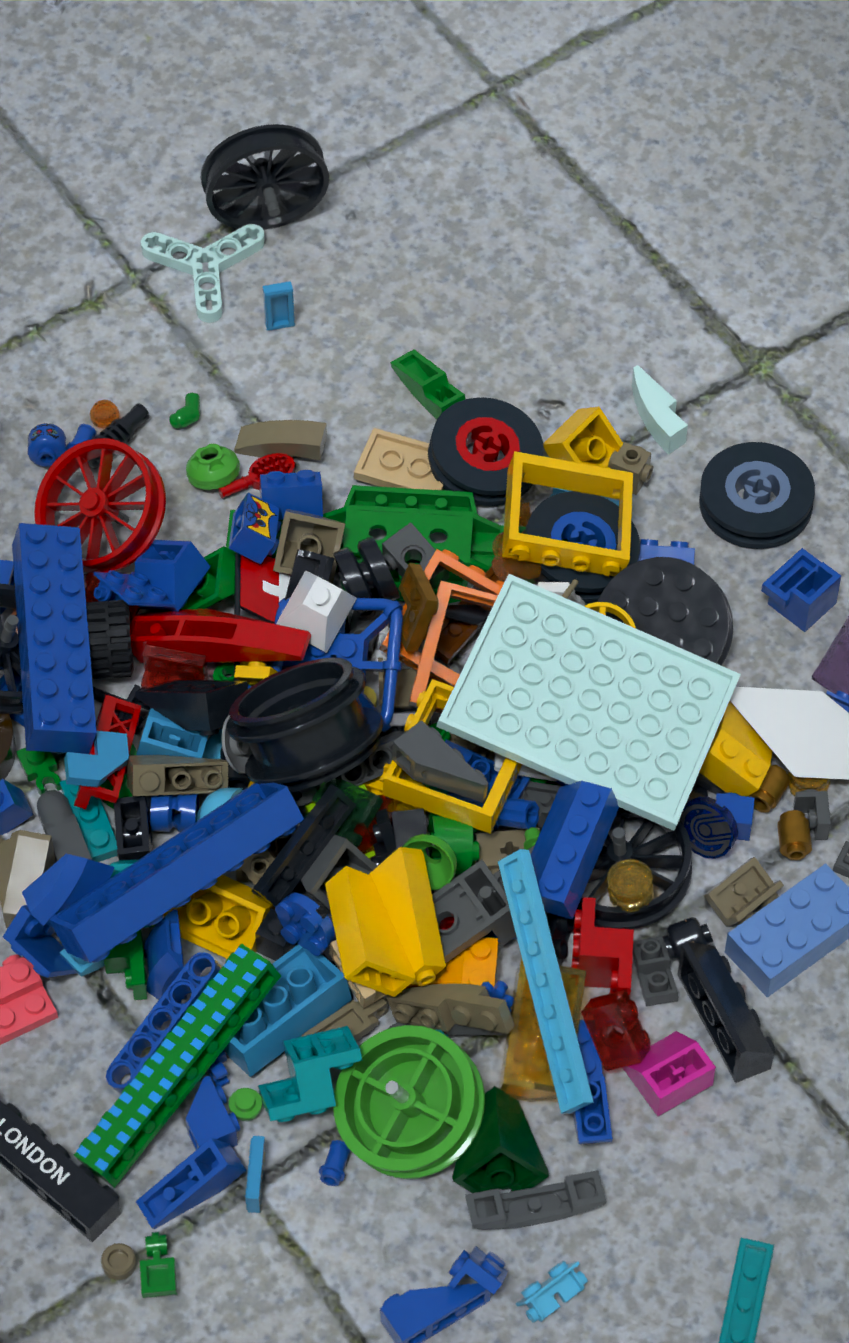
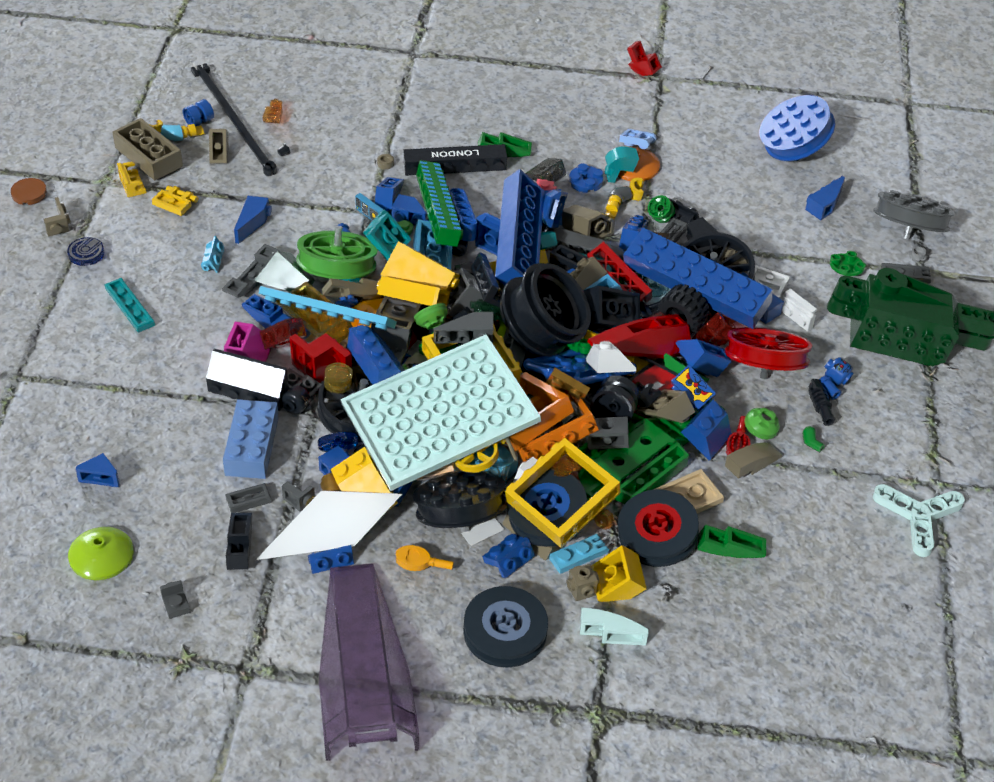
camera: 130 degrees right, 10 degrees down
dark azure tile [64,730,129,787] -> none
clear orange plate [90,400,120,428] -> none
blue hinge [93,570,176,608] -> none
green plate [139,1231,177,1298] -> none
black wheel [200,124,329,230] -> none
dark azure tile [262,281,295,330] -> none
blue plate [275,893,336,956] -> none
blue bracket [448,1246,508,1295] -> none
dark tan bracket [704,857,784,927] -> none
blue plate [761,548,841,632] -> none
pearl gold brick [777,810,812,860] -> none
none -> light orange piece [396,545,454,571]

